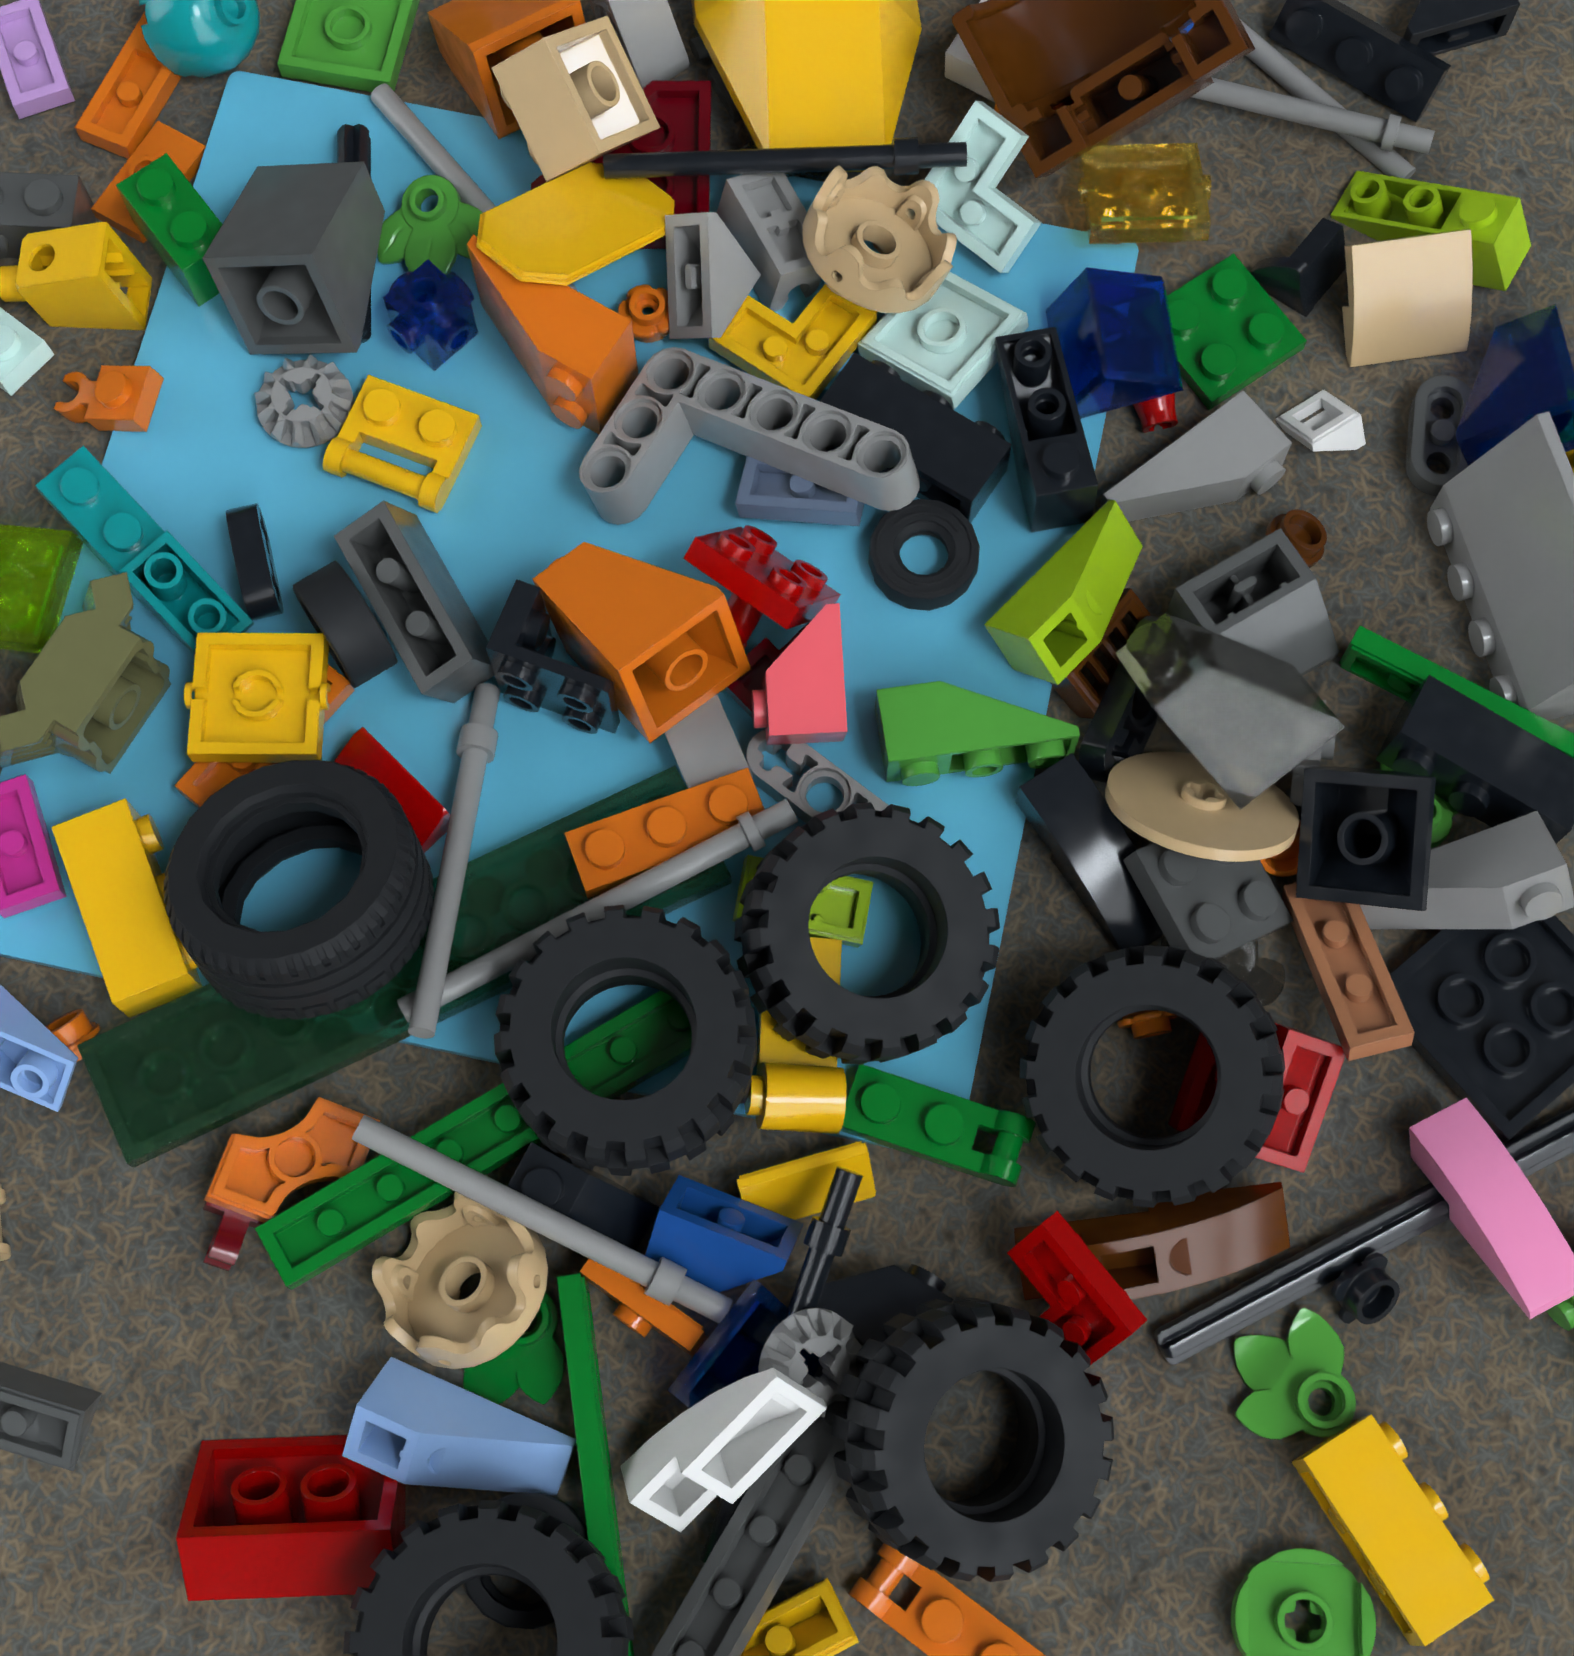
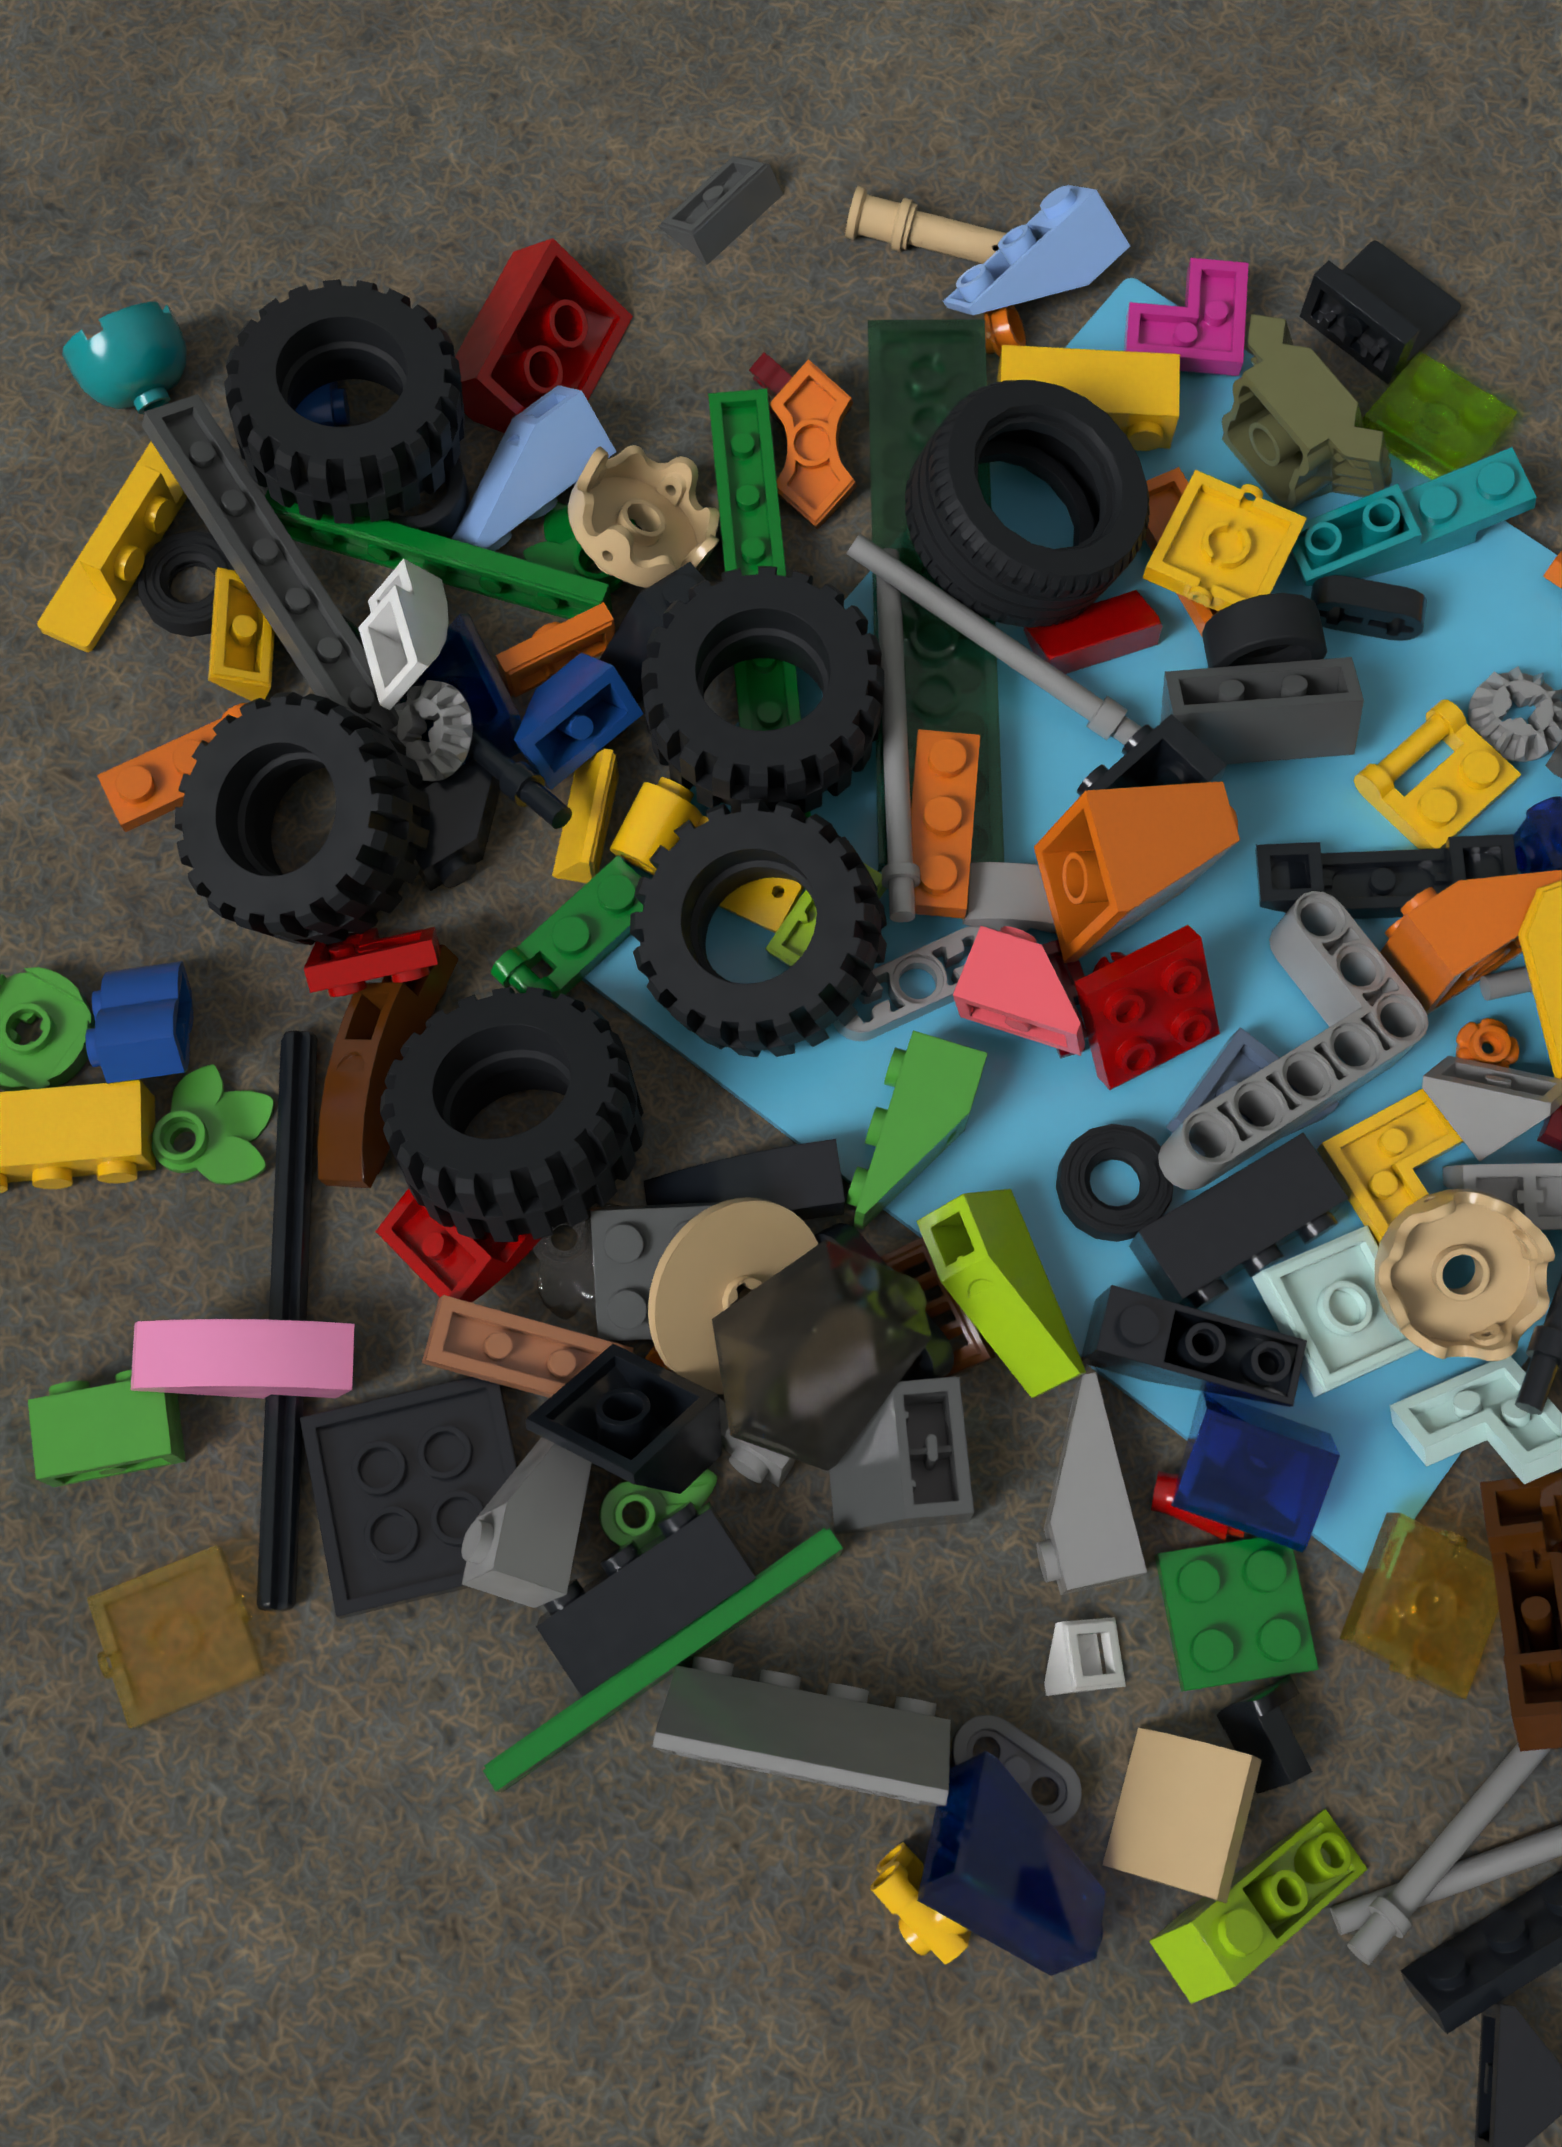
camera: 115 degrees right, 0 degrees up
light grey bar [351,1115,733,1324] -> none
reddish brown plate [1266,509,1327,568] -> none
black plate [1331,1252,1400,1325] -> none
none -> blue brick [85,961,194,1084]
none -> black slope [1255,834,1518,919]

